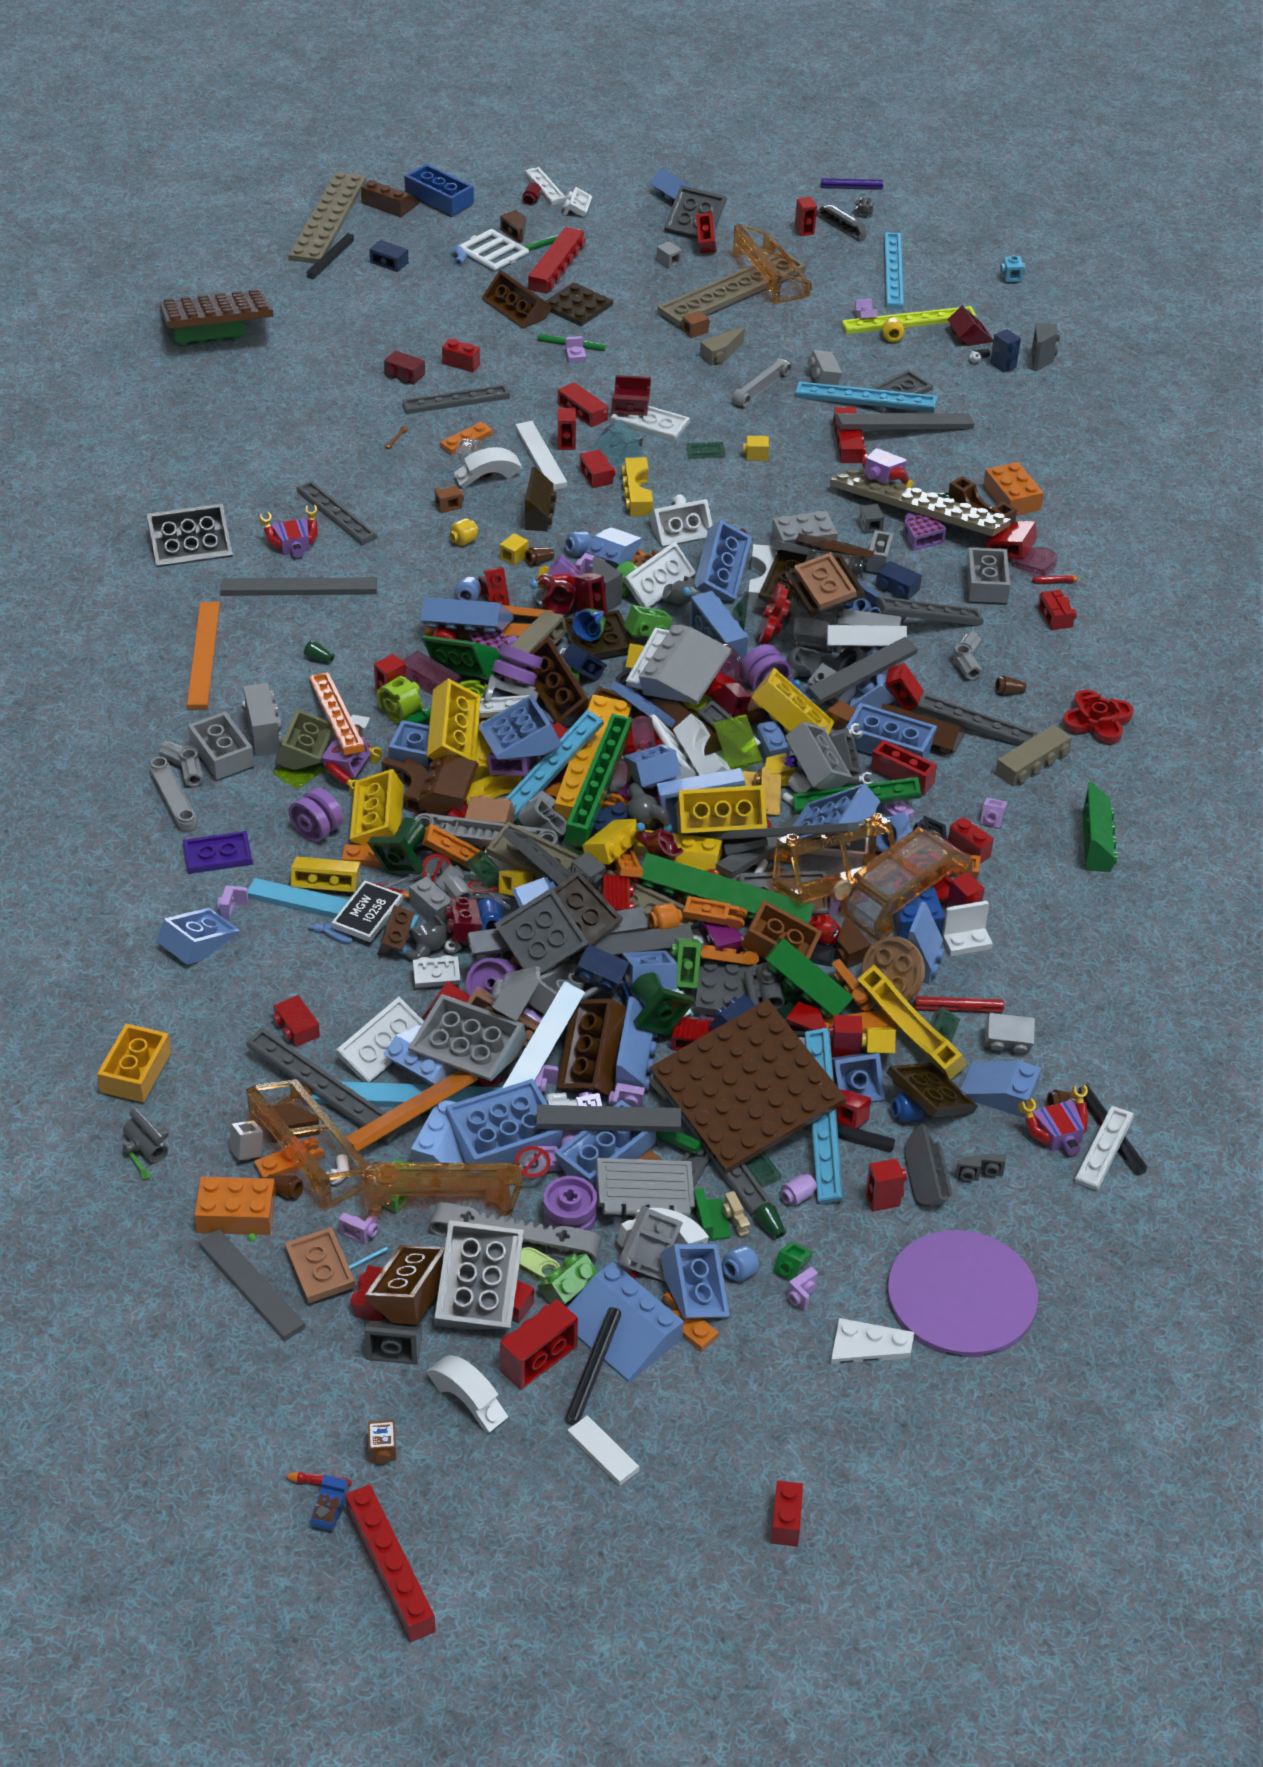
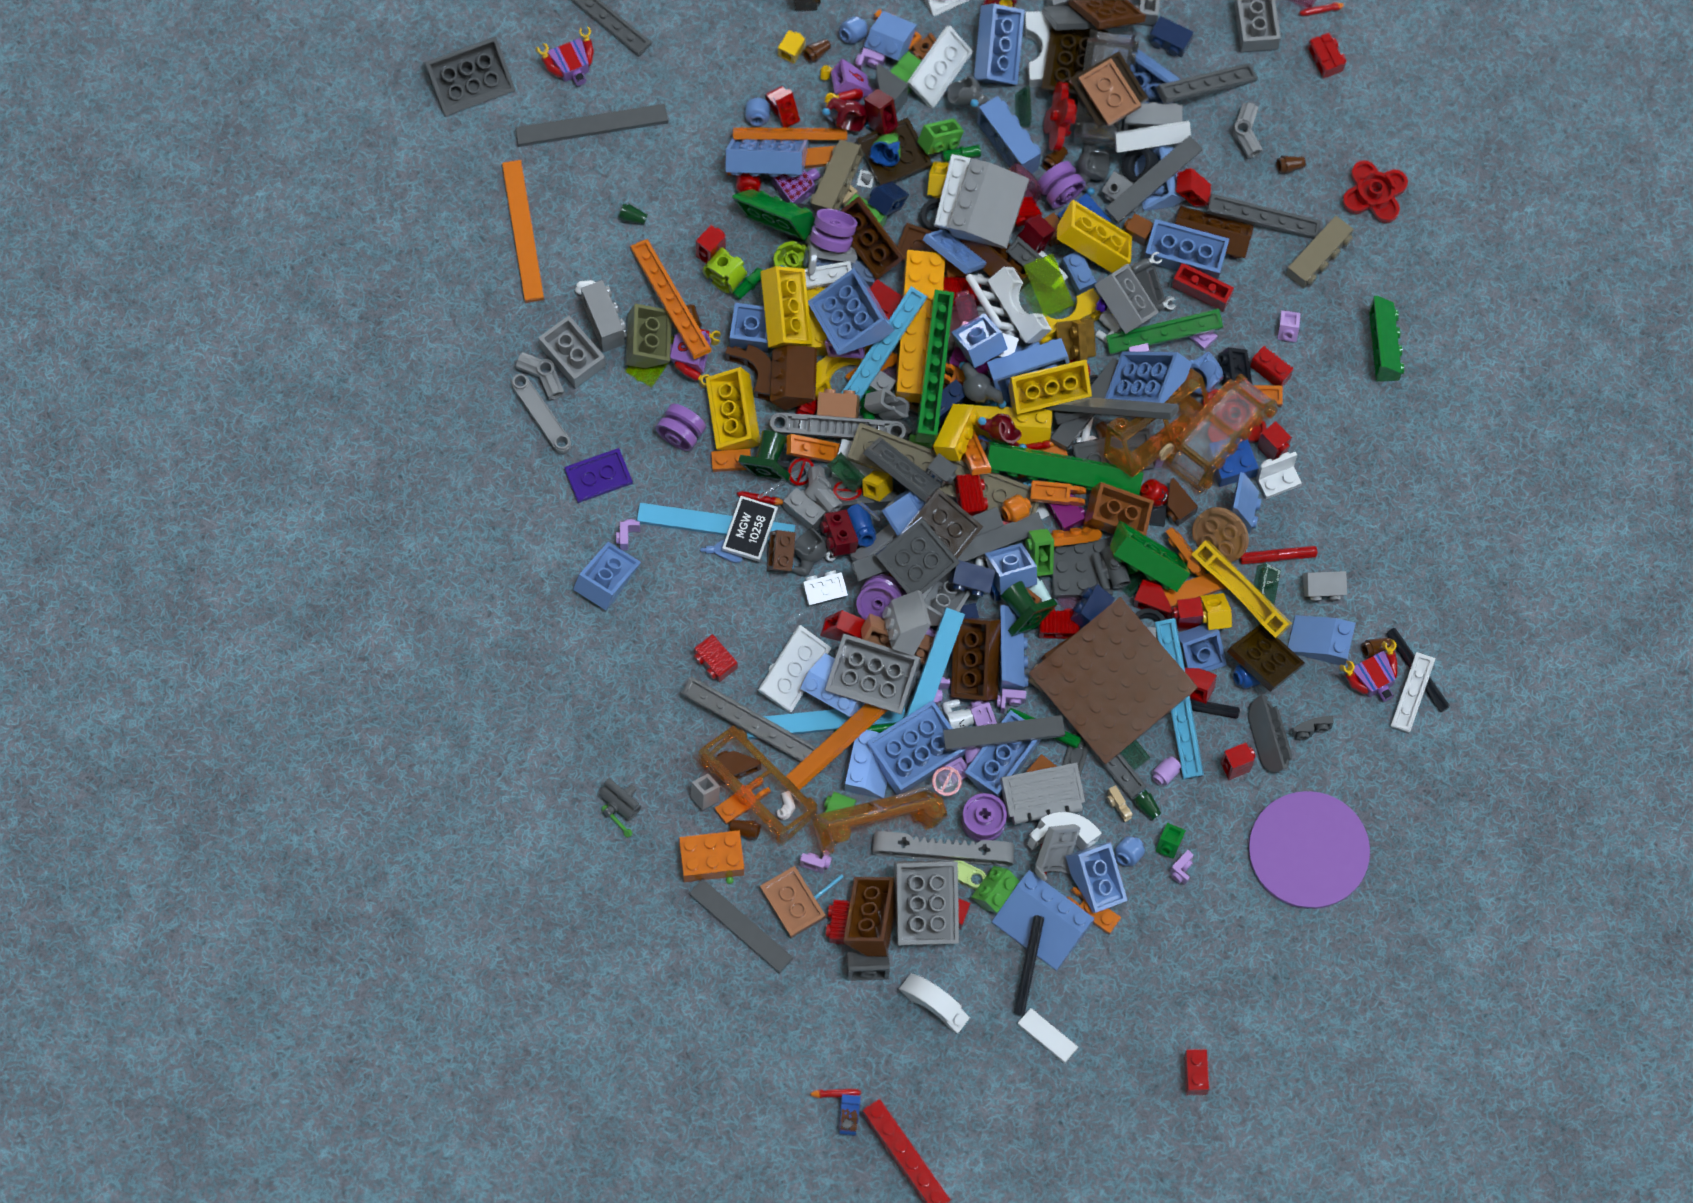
camera: 10 degrees left, 25 degrees up
light orange brick [97,1023,172,1103] -> none
yellow brick [291,856,361,892] -> none
white sticker [351,715,370,728] -> none
dark orange brick [368,1420,397,1464] -> none
clear pink brick [403,650,461,695] -> none
yellow head [449,518,478,546] -> none
red brick [500,1299,578,1390] -> none
green panel [694,1188,731,1242] -> none
white wing [831,1318,914,1364] -> none

